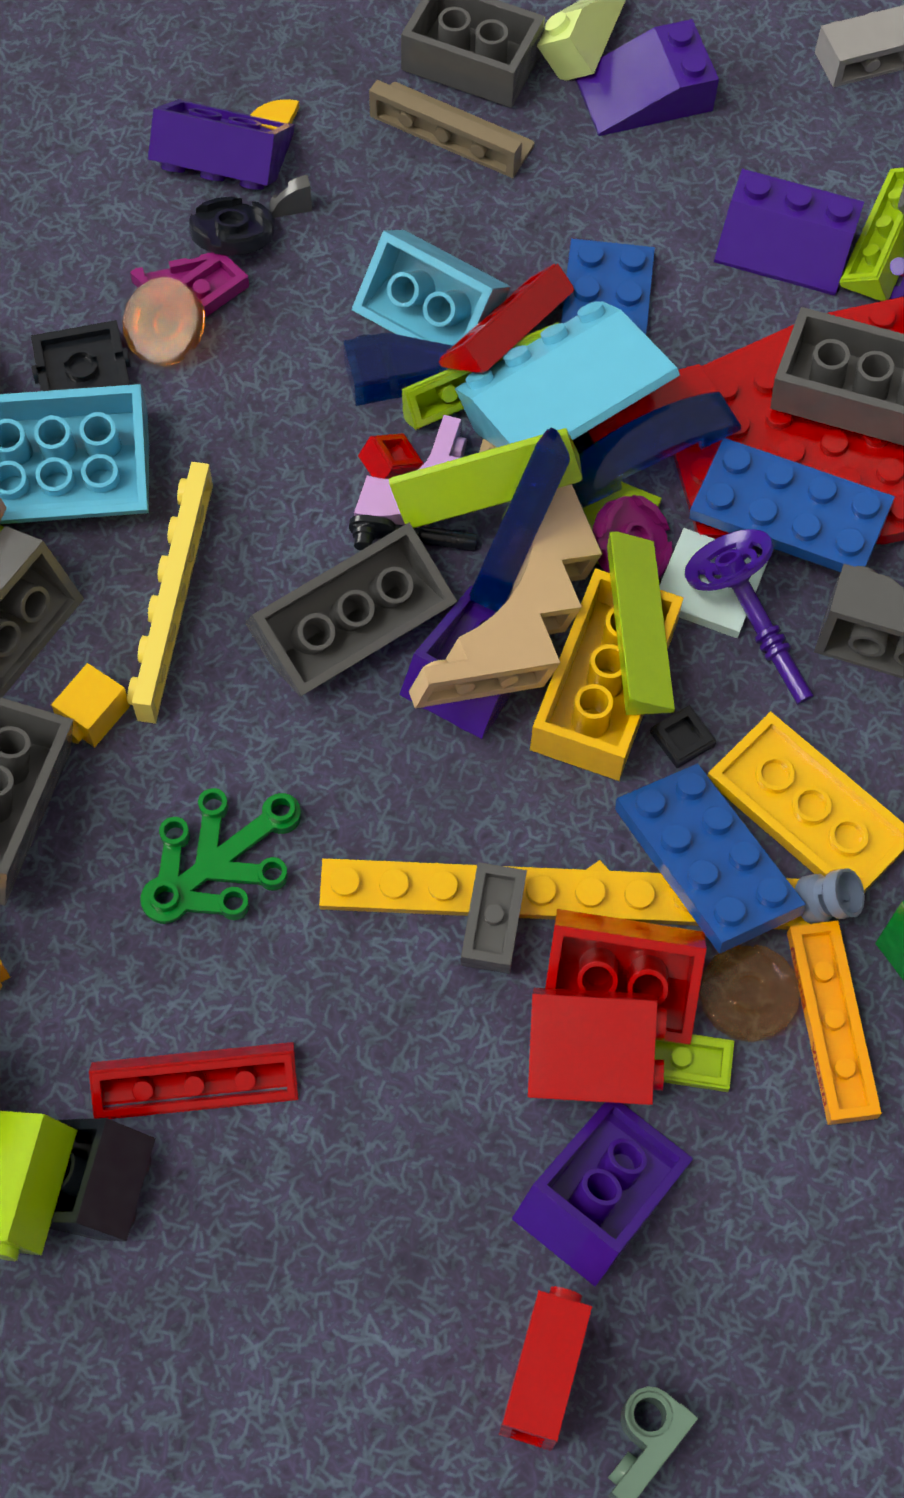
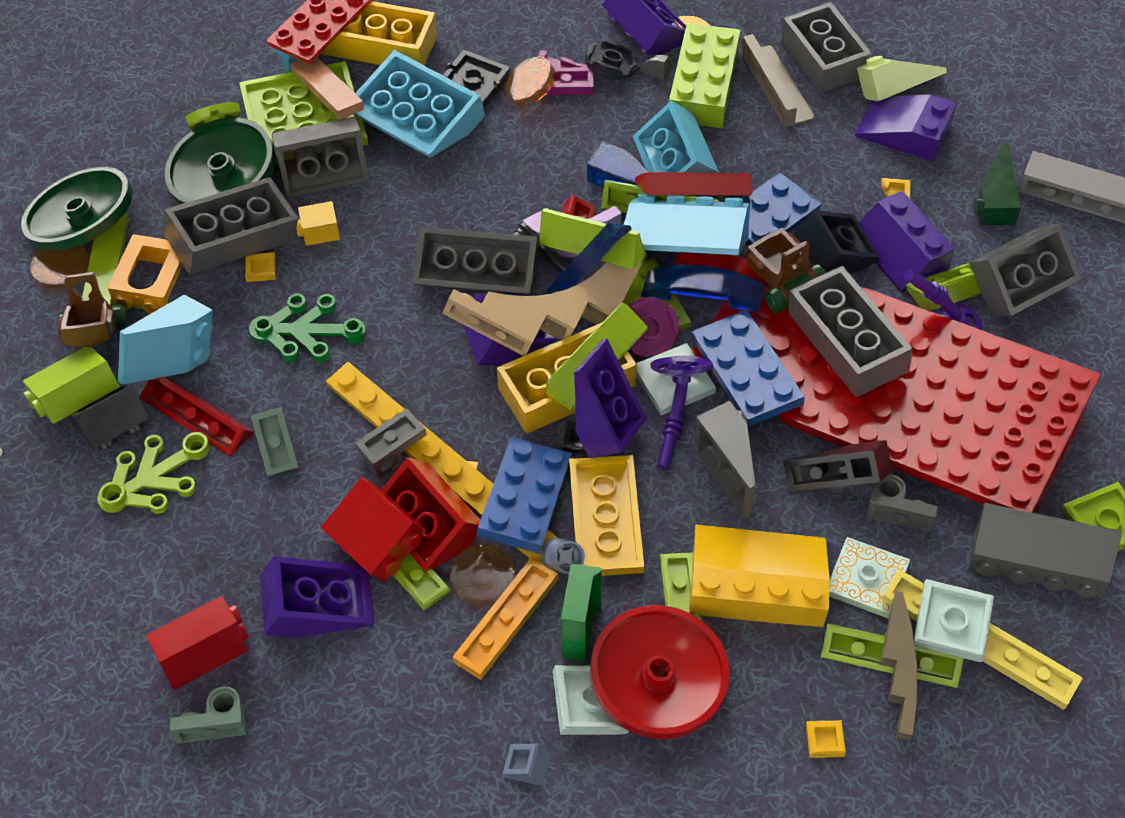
camera: 45 degrees right, 10 degrees down
light yellow plate [127,462,213,724] -> none
none -> lime plant [97,432,210,514]
none -> medium azure slope [118,295,213,385]
none -> yellow tile [245,252,276,282]
none -> sand green plate [250,407,299,477]
none -> dark purple slope [574,339,647,458]
none -> lime brick [669,23,740,128]
none -> reddish brown piece [747,228,826,314]
none -> black slope [794,210,881,275]
none -> yellow tile [881,178,911,199]
none -> dark green slope [973,143,1021,225]

